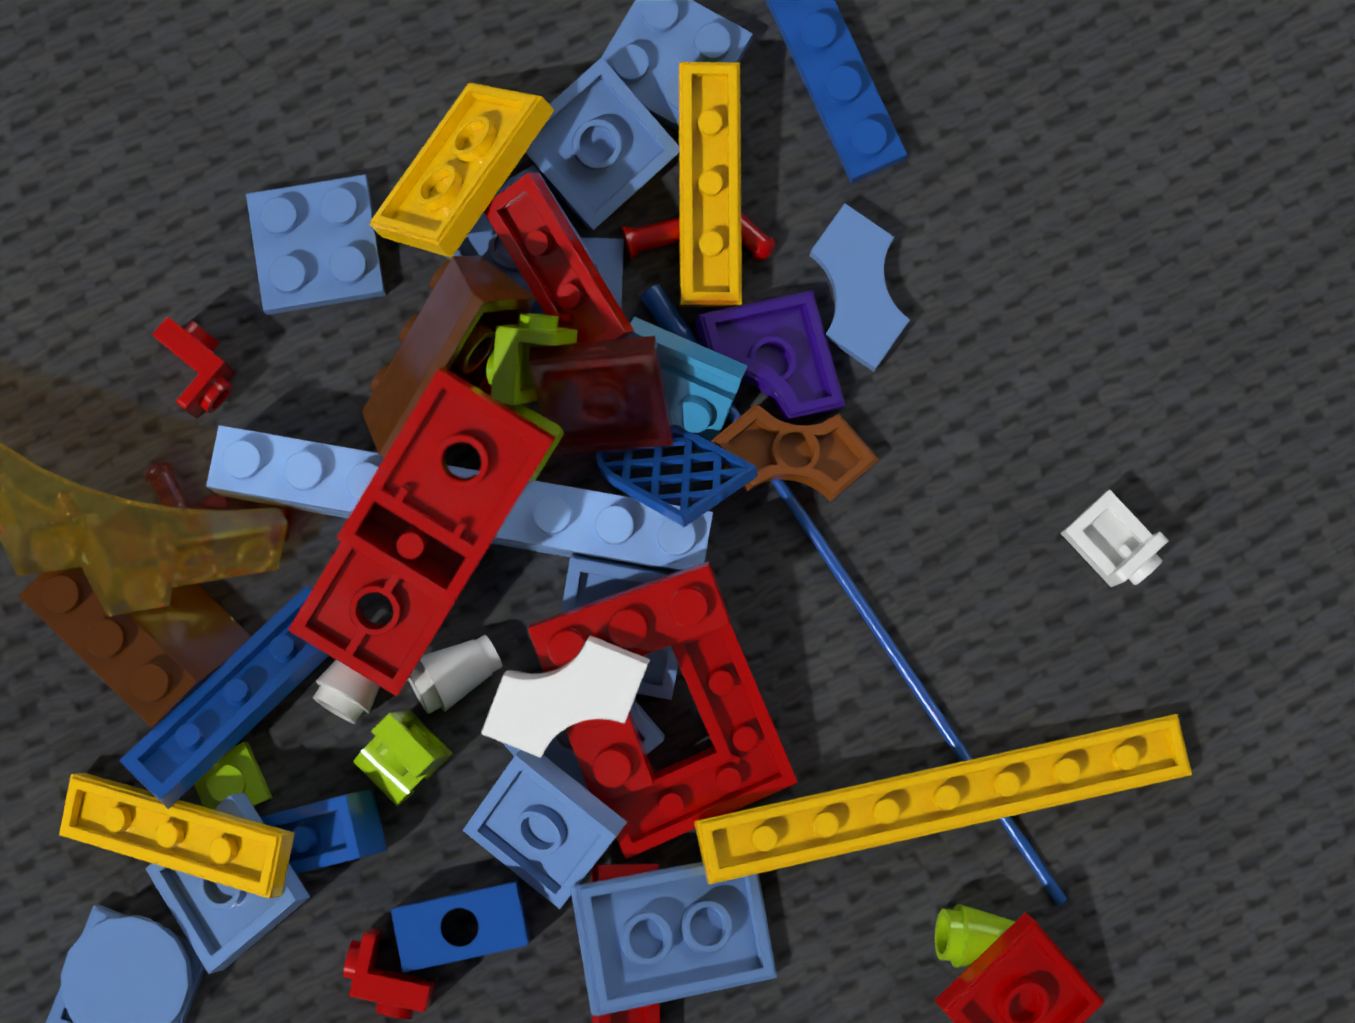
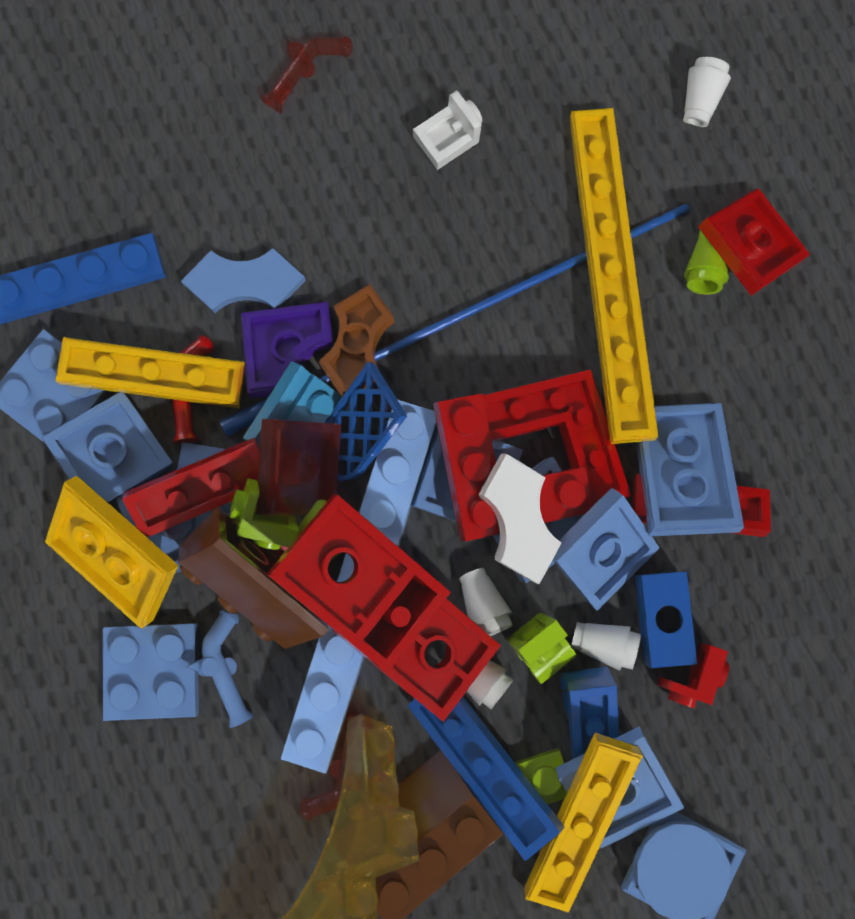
camera: 85 degrees left, 0 degrees up
red bracket [152,316,236,419] -> none
none -> medium blue piece [185,608,254,728]
none -> clear red piece [261,36,353,114]
none -> white cone [571,622,641,671]
none -> white cone [683,57,731,127]

